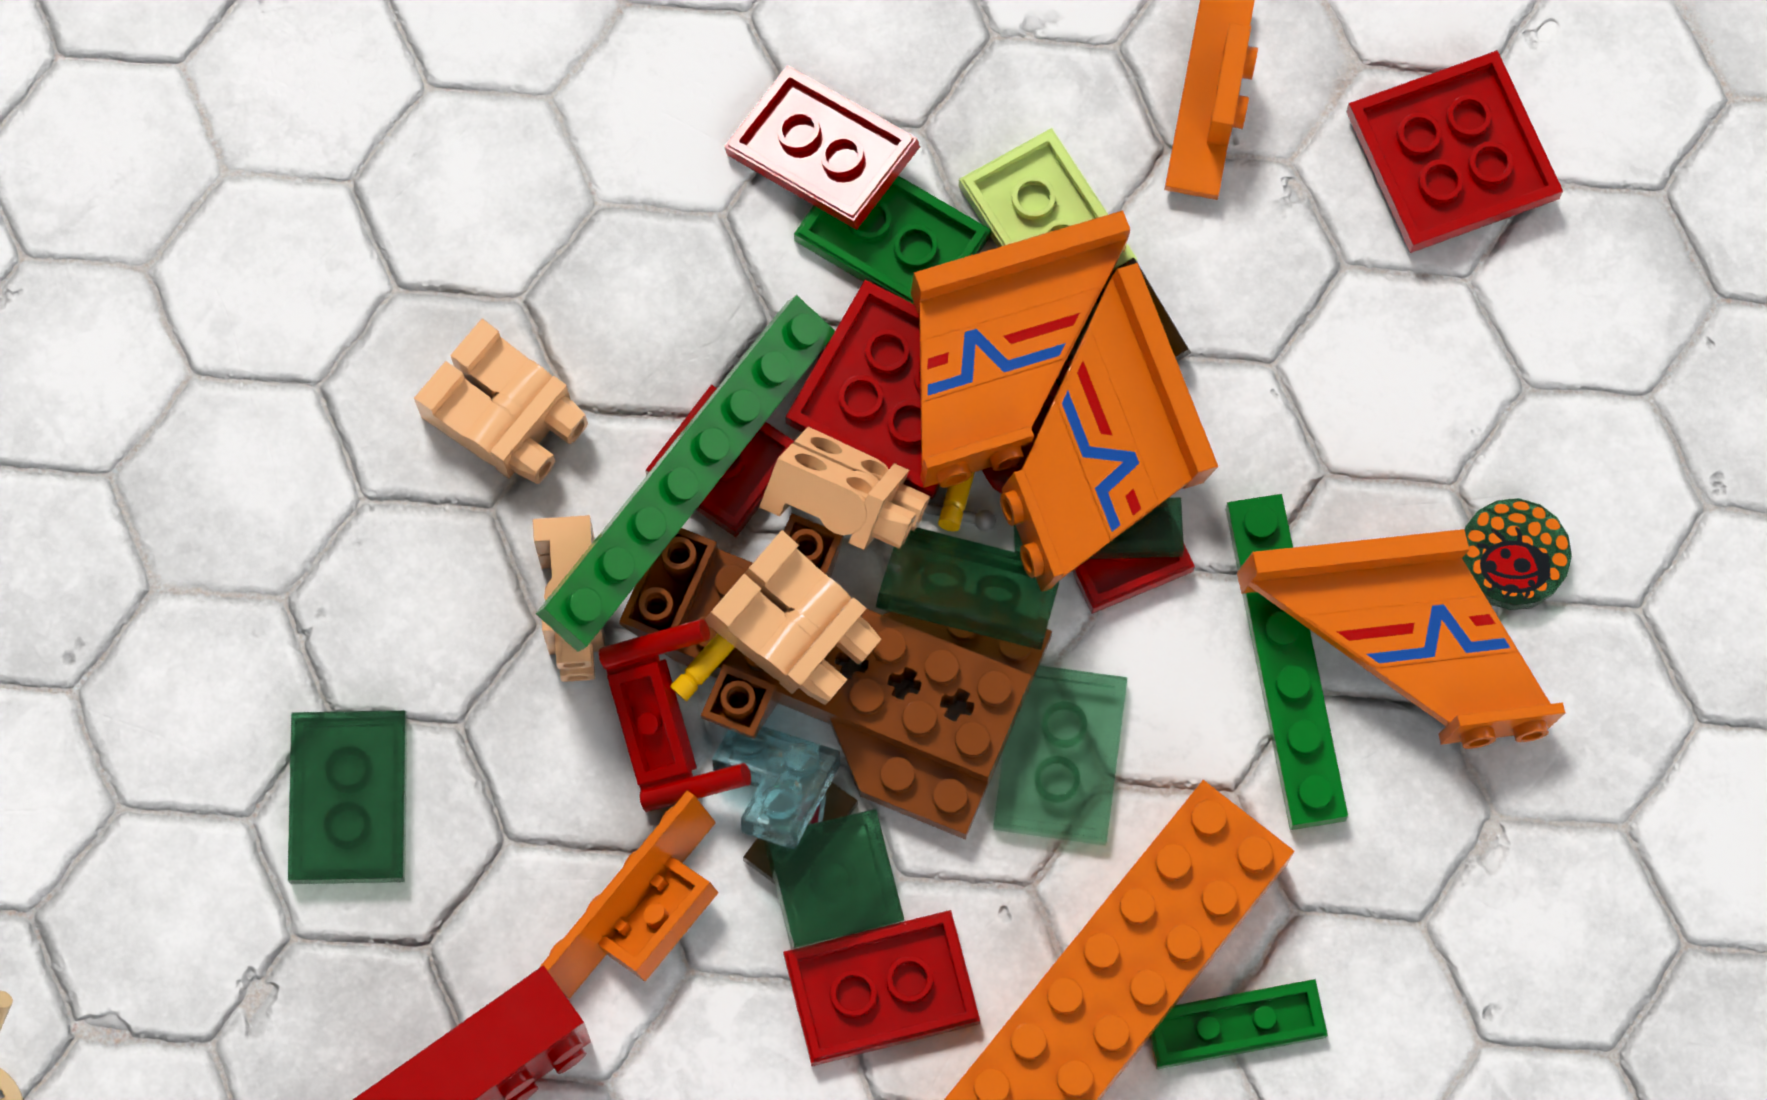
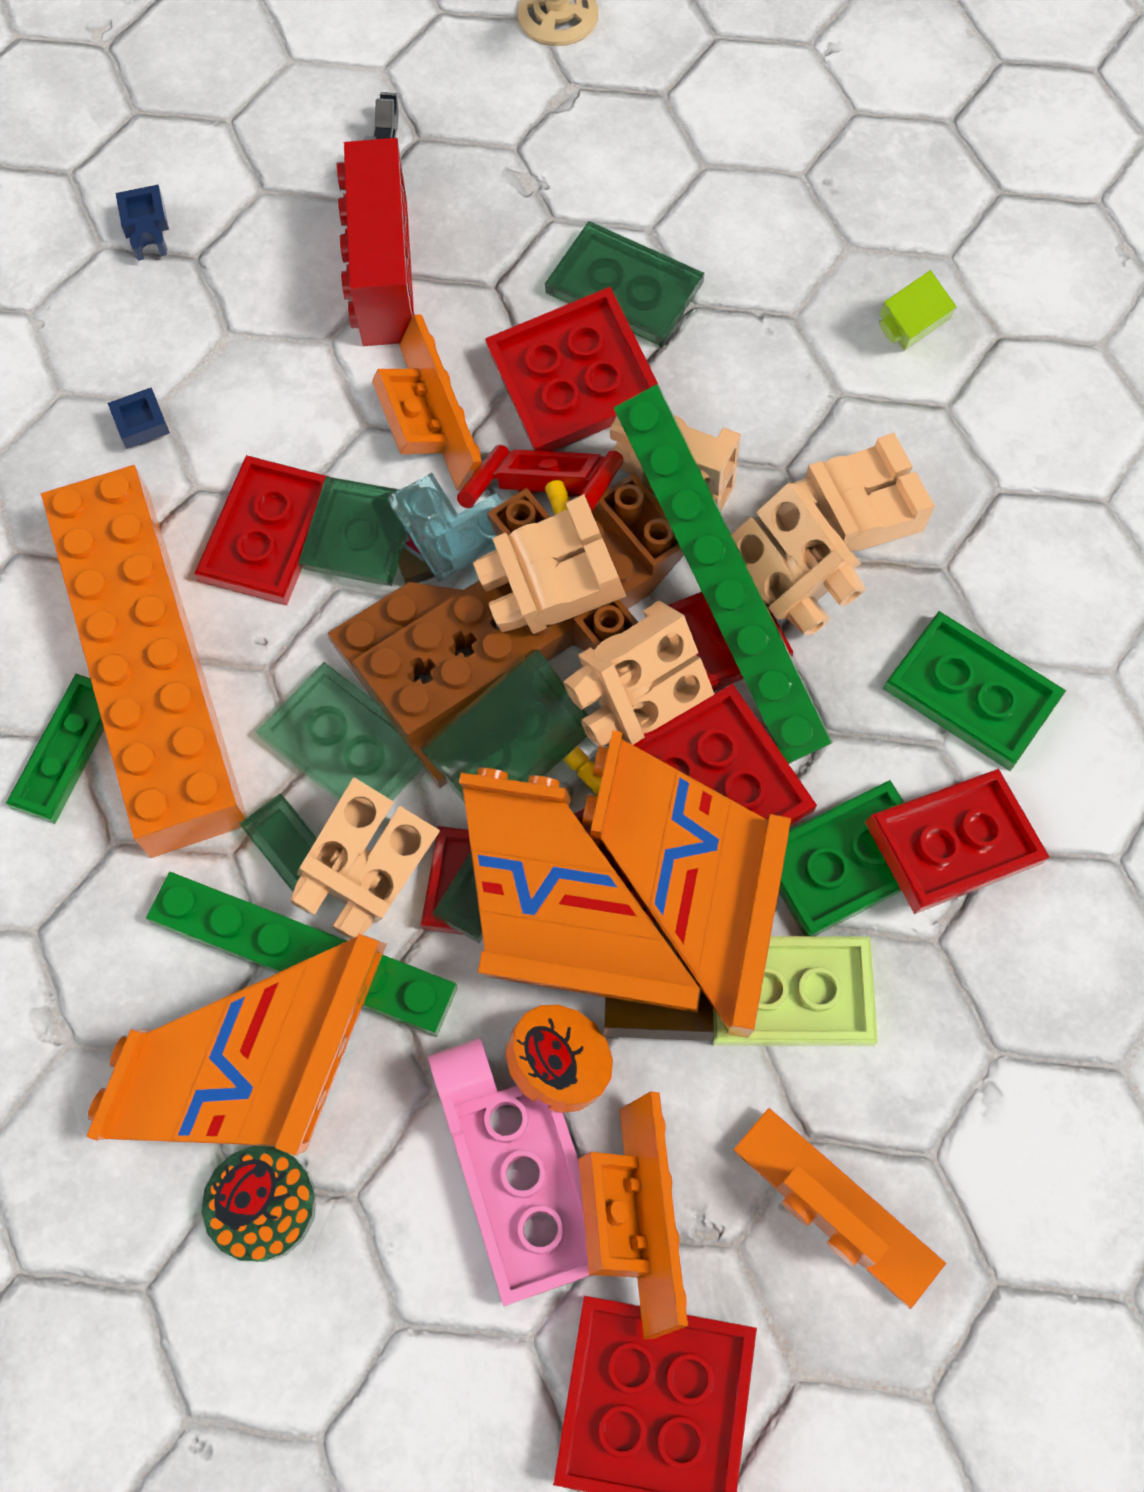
camera: 125 degrees right, 5 degrees down
none -> clear green tile [239,793,317,893]
none -> light nougat hips [290,777,440,940]
none -> bright pink hinge [428,1038,593,1307]
none -> red plate [485,287,660,451]
none -> tile [505,1004,613,1113]
none -> orange bracket [578,1091,688,1339]
none -> light nougat hips [732,482,866,635]
none -> lime brick [879,269,957,351]
none -> green tile [883,611,1066,771]

